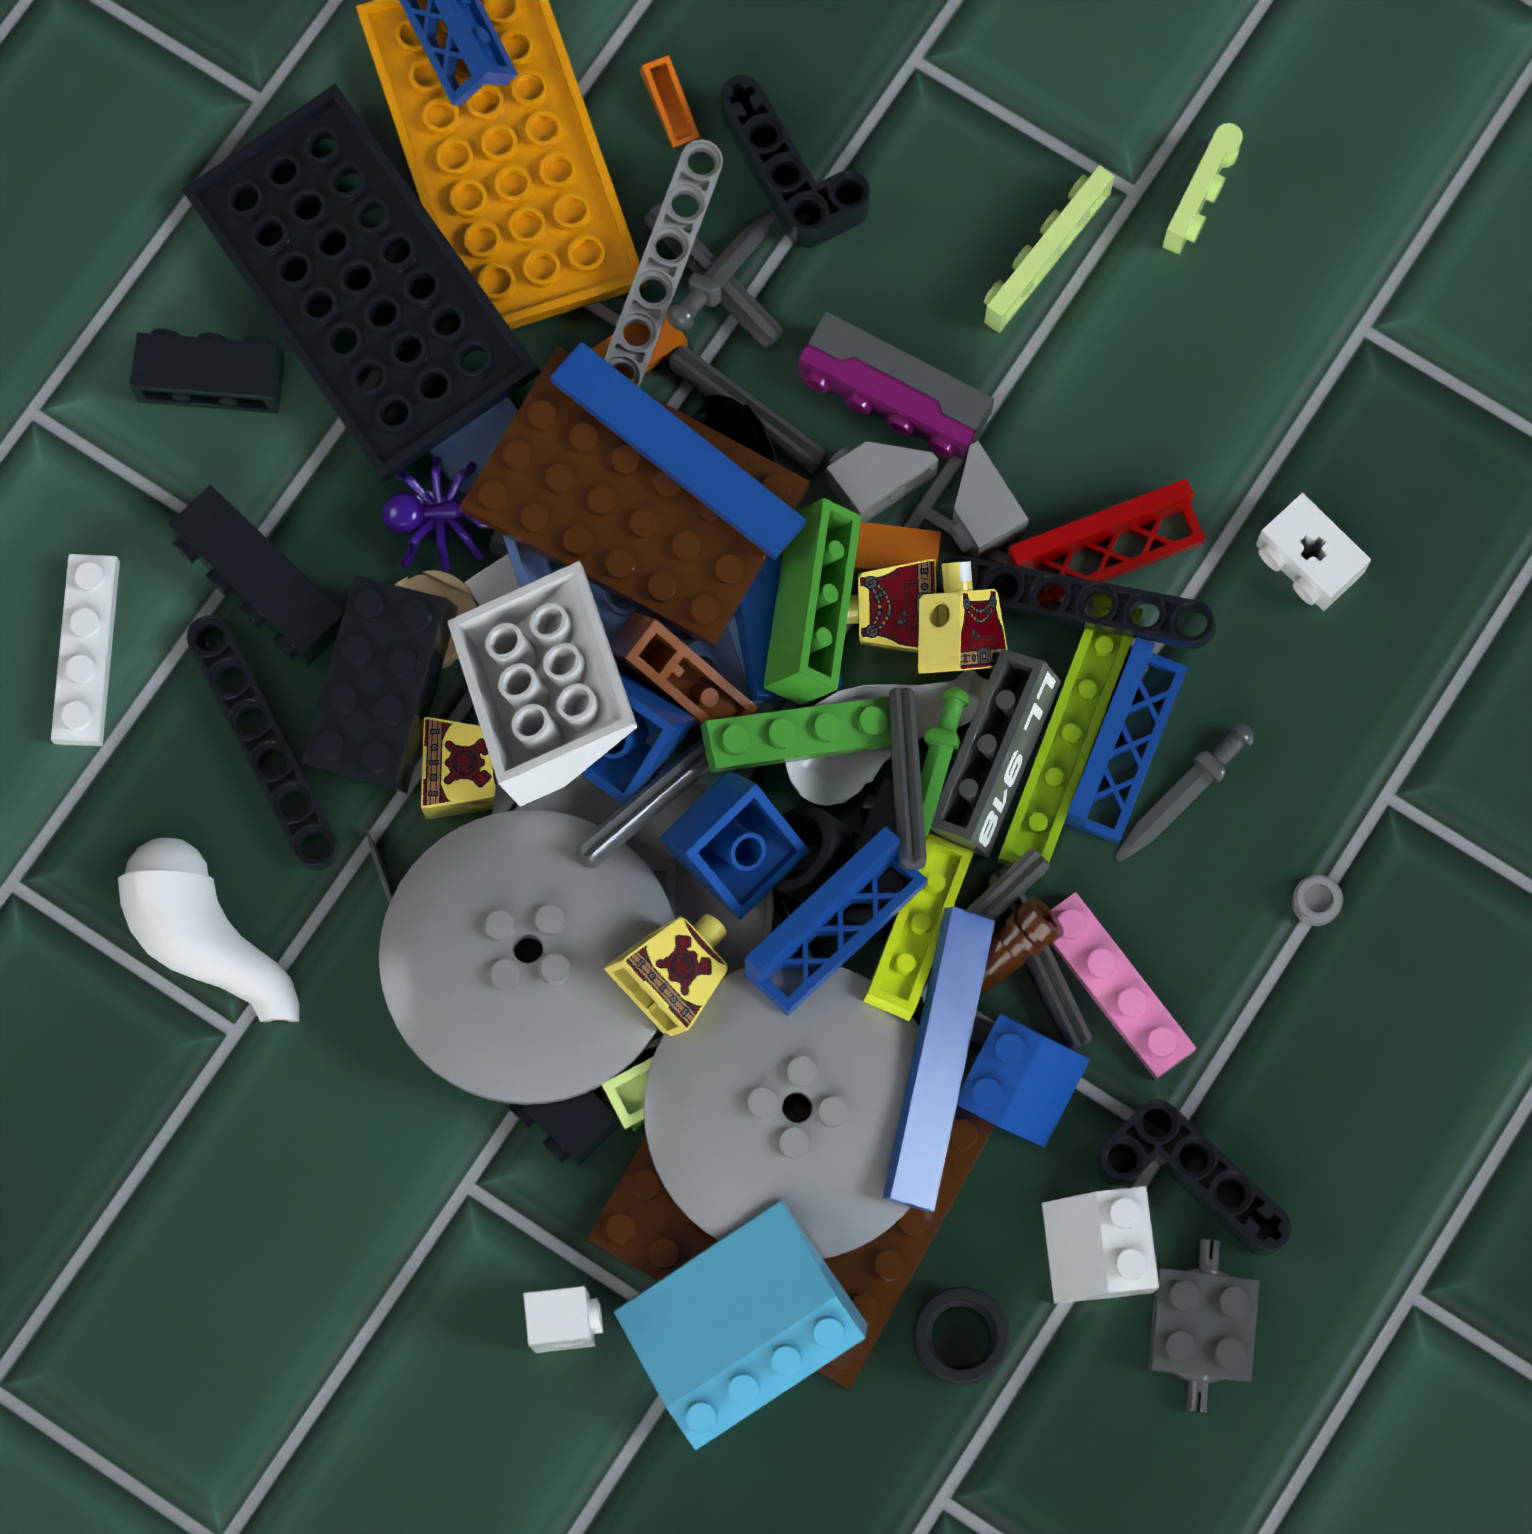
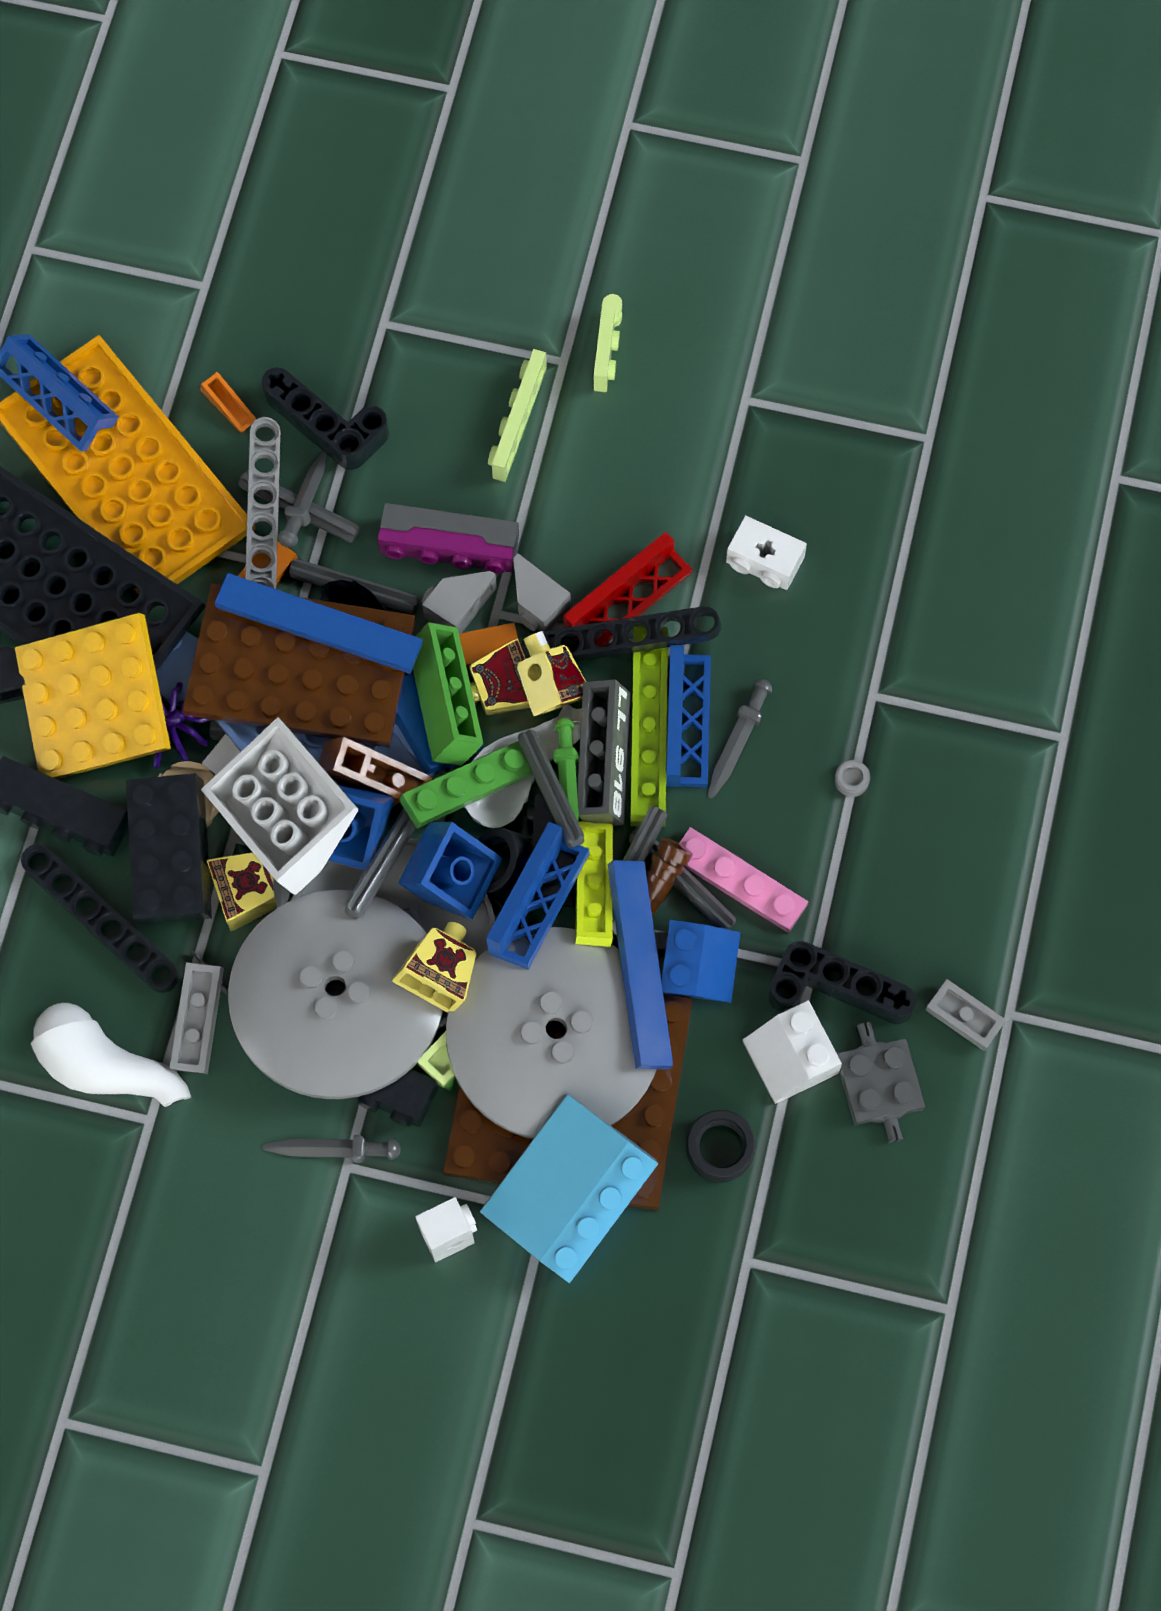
camera: 20 degrees left, 5 degrees down
none -> yellow plate [15,613,171,779]
none -> light grey plate [169,962,224,1074]
none -> dark grey sword [262,1135,401,1163]
none -> light grey plate [925,979,1006,1051]

